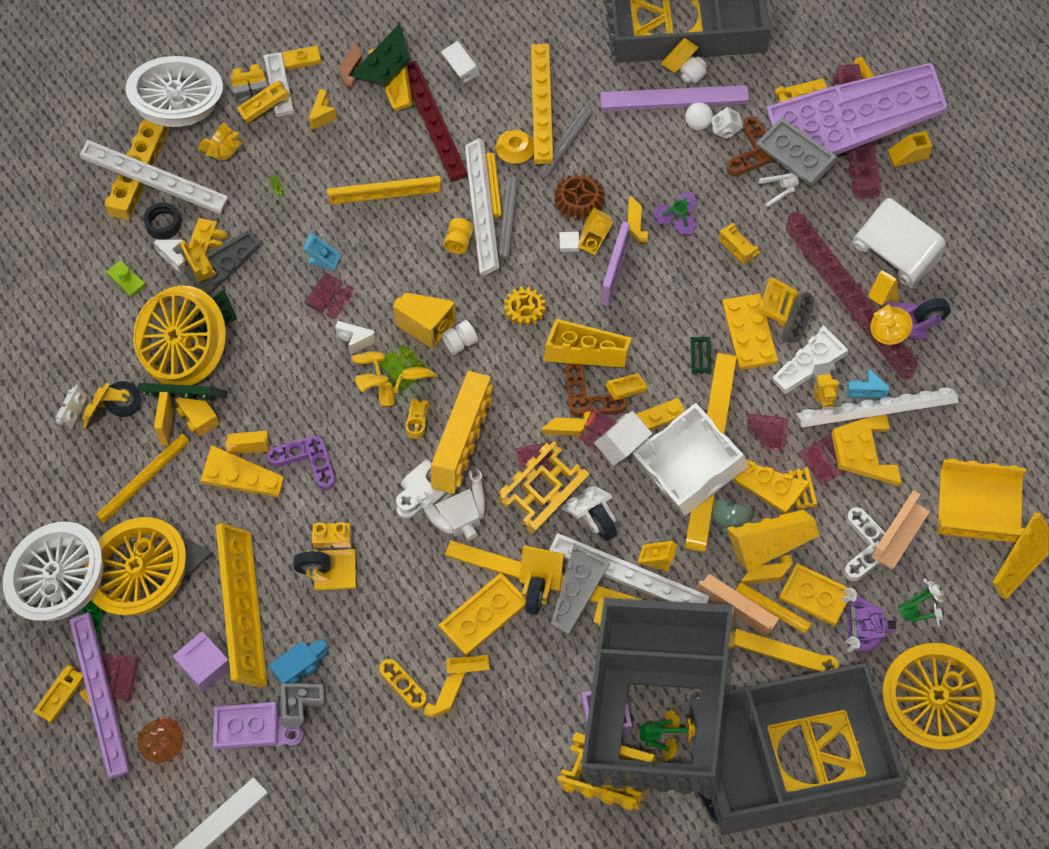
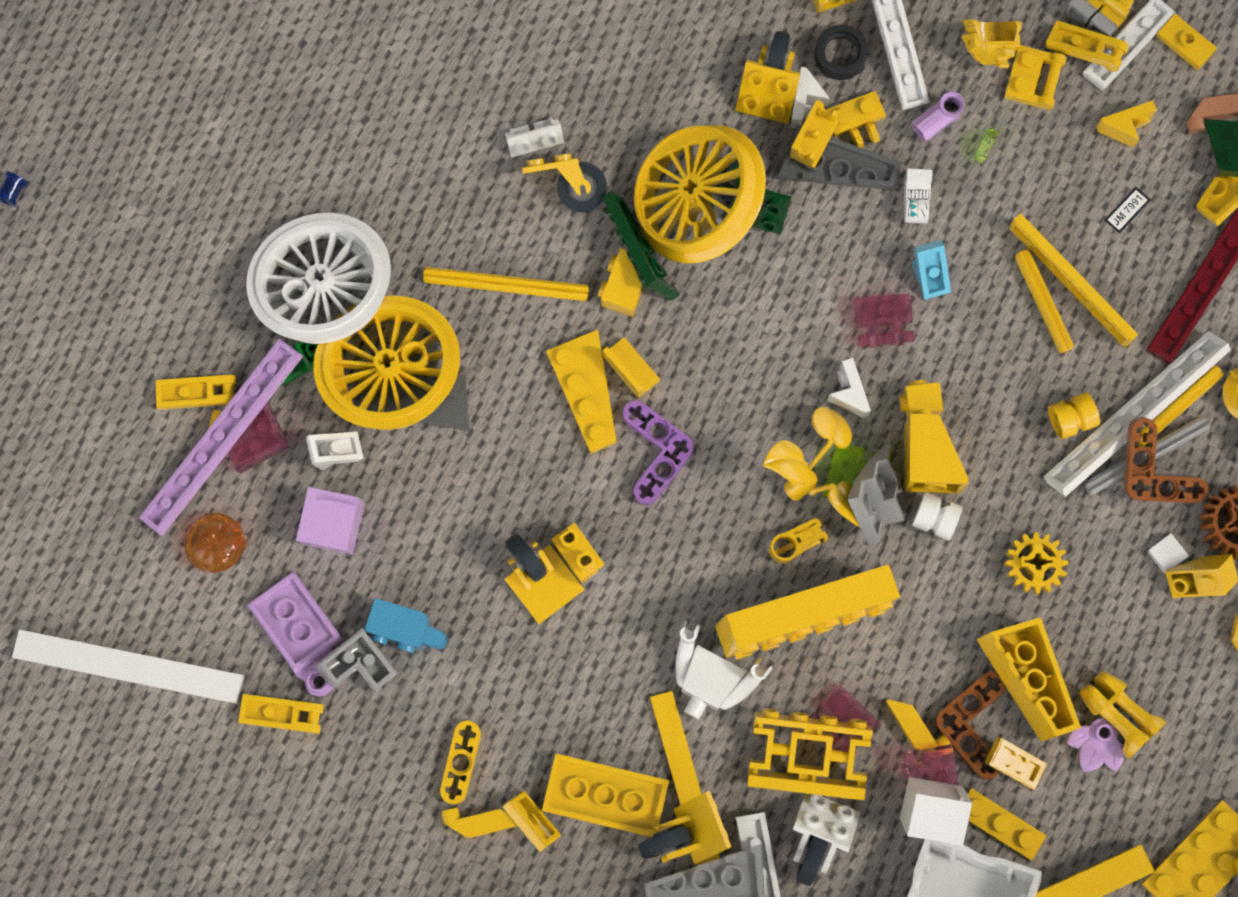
camera: 55 degrees right, 15 degrees up
lime tile [106,260,146,298] -> none
yellow tile [154,392,174,446] -> none
yellow plate [216,523,267,688] -> none
white piece [396,460,452,519] -> none
lavender tile [602,221,630,306] -> none
dark green tile [690,337,712,375] -> none
none -> yellow plate [238,694,324,734]
none -> white slope [306,432,363,470]
none -> yellow plate [735,31,801,124]
none -> light grey slope [848,444,907,545]
none -> yellow brick [899,380,944,419]
none -> white leg [904,168,932,224]
none -> lavender piece [911,92,965,143]
none -> yellow plate [1004,45,1067,110]
none -> yellow axle [1015,249,1074,353]
none -> lavender plate [1067,718,1124,772]
none -> yellow piece [1079,671,1167,760]
none -> sticker [1104,186,1151,234]
none -> dark orange beam [1124,416,1209,503]

